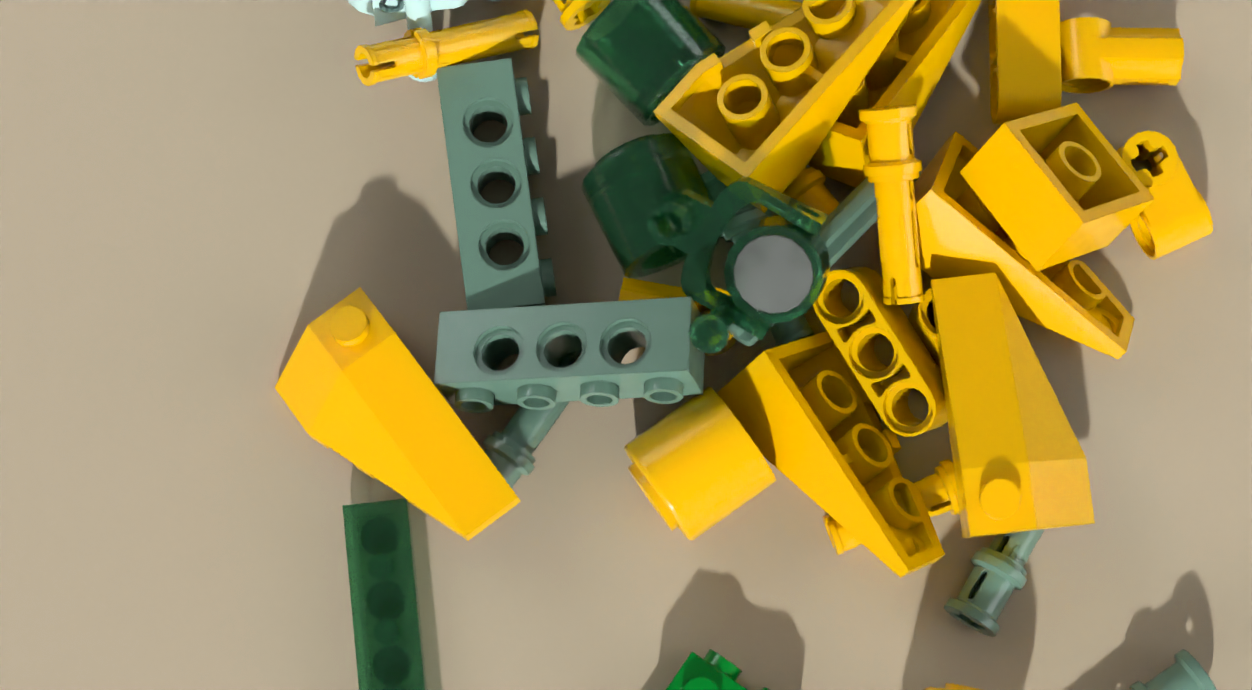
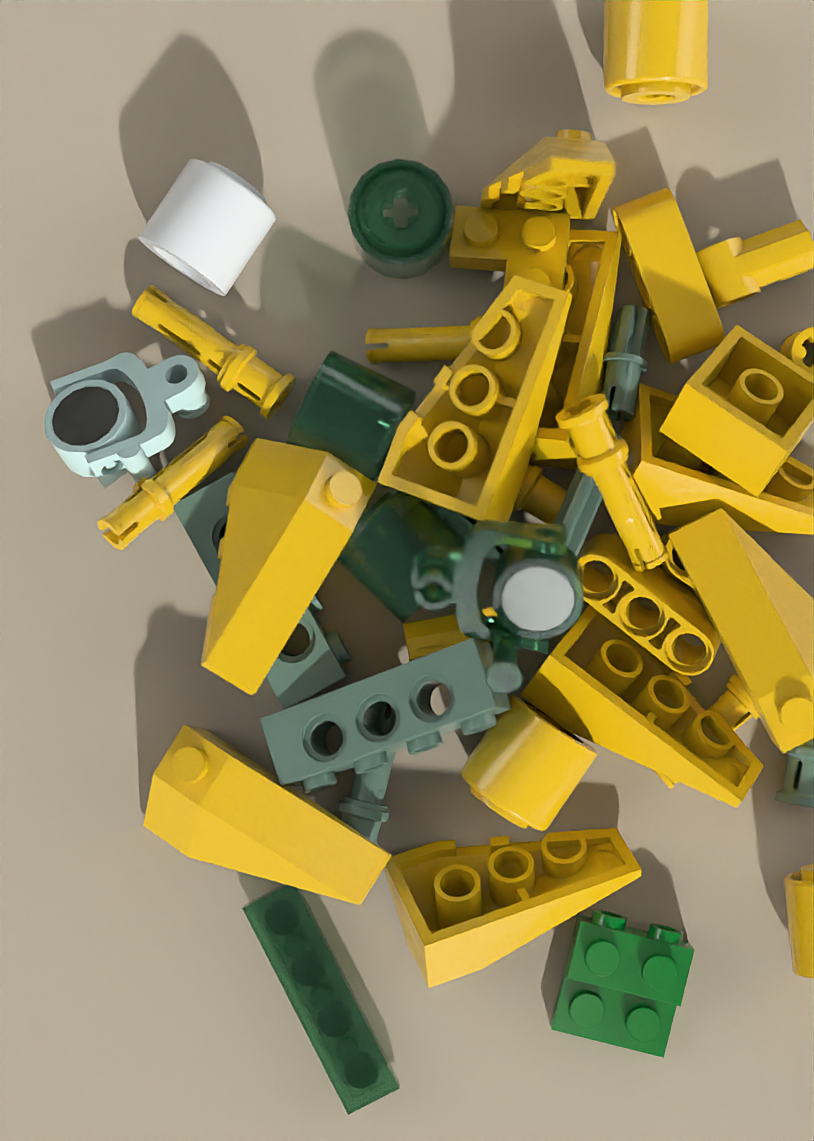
camera: 25 degrees left, 10 degrees up
none -> yellow wedge [201,438,377,695]
none -> yellow wedge [384,828,641,988]
none -> sand green axle [602,304,651,421]

